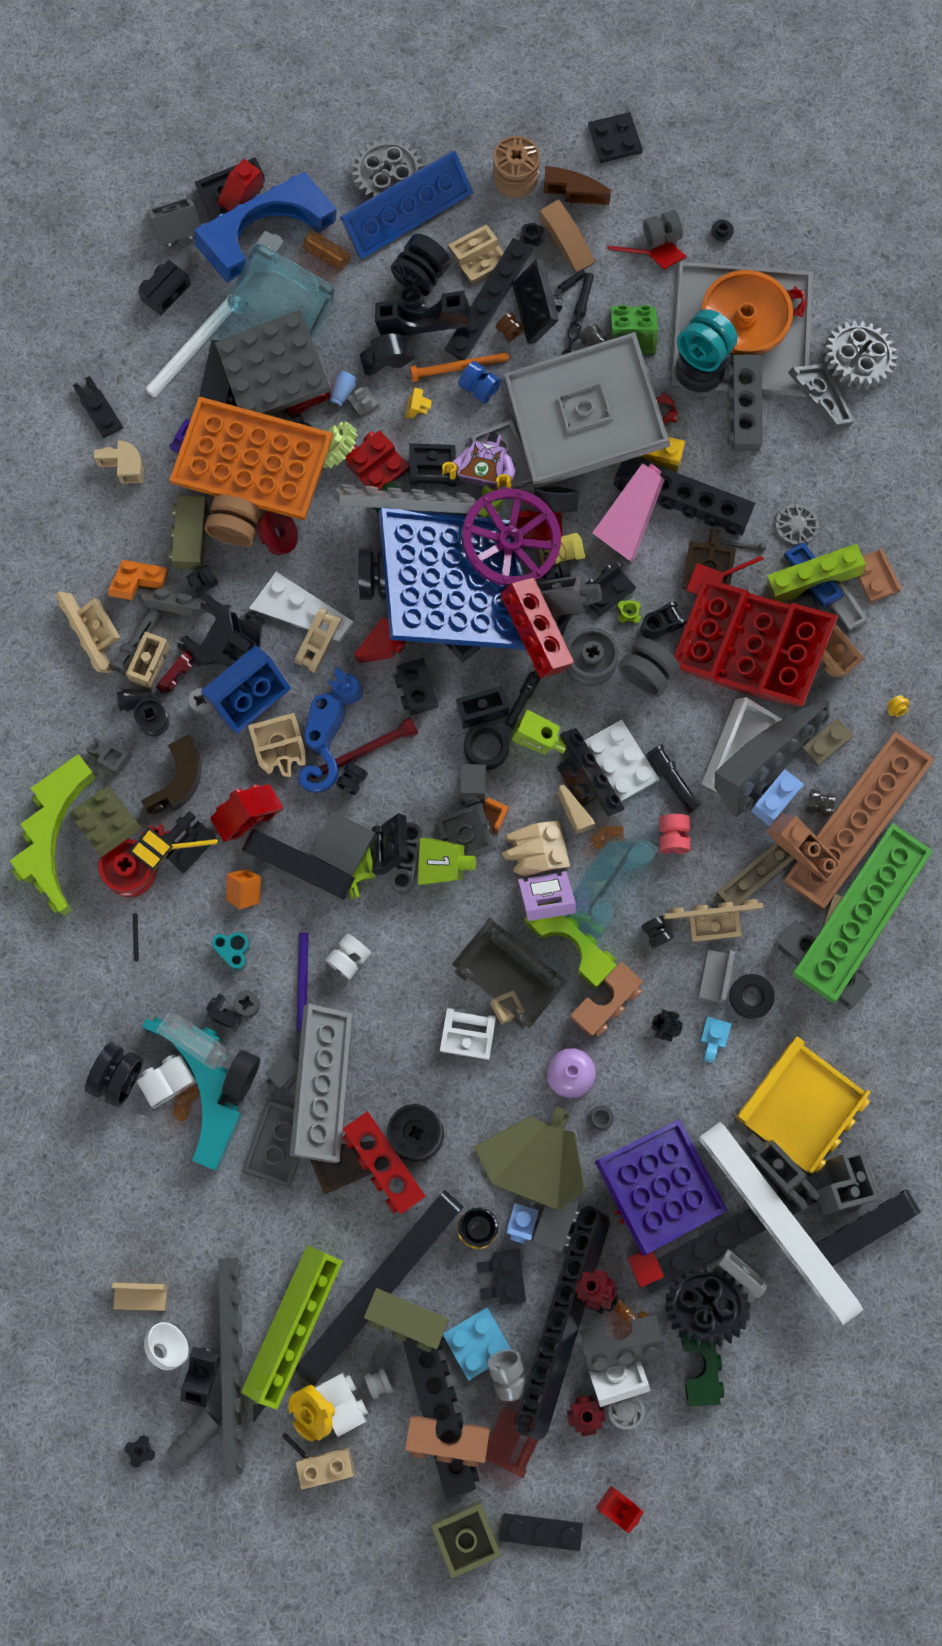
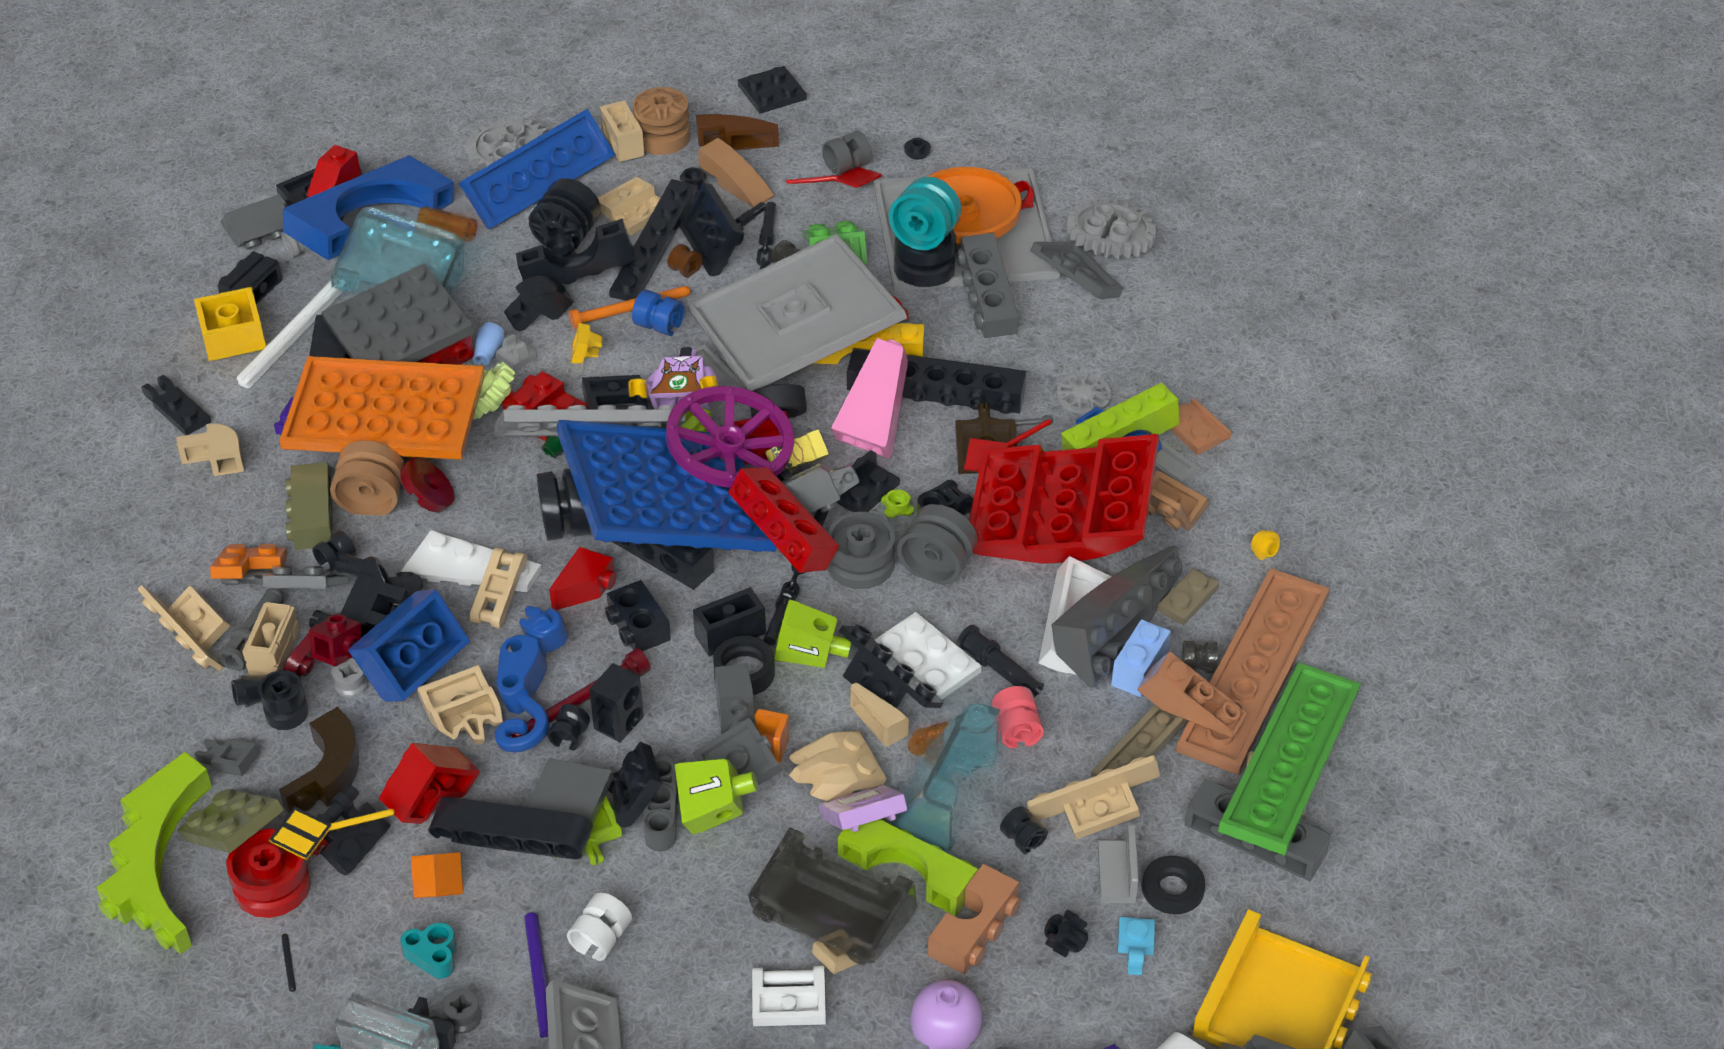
camera: 10 degrees left, 30 degrees down
none -> yellow brick [194,287,266,361]
none -> dark red brick [309,614,362,667]
none -> black brick [589,663,644,743]
none -> tan brick [600,100,644,162]

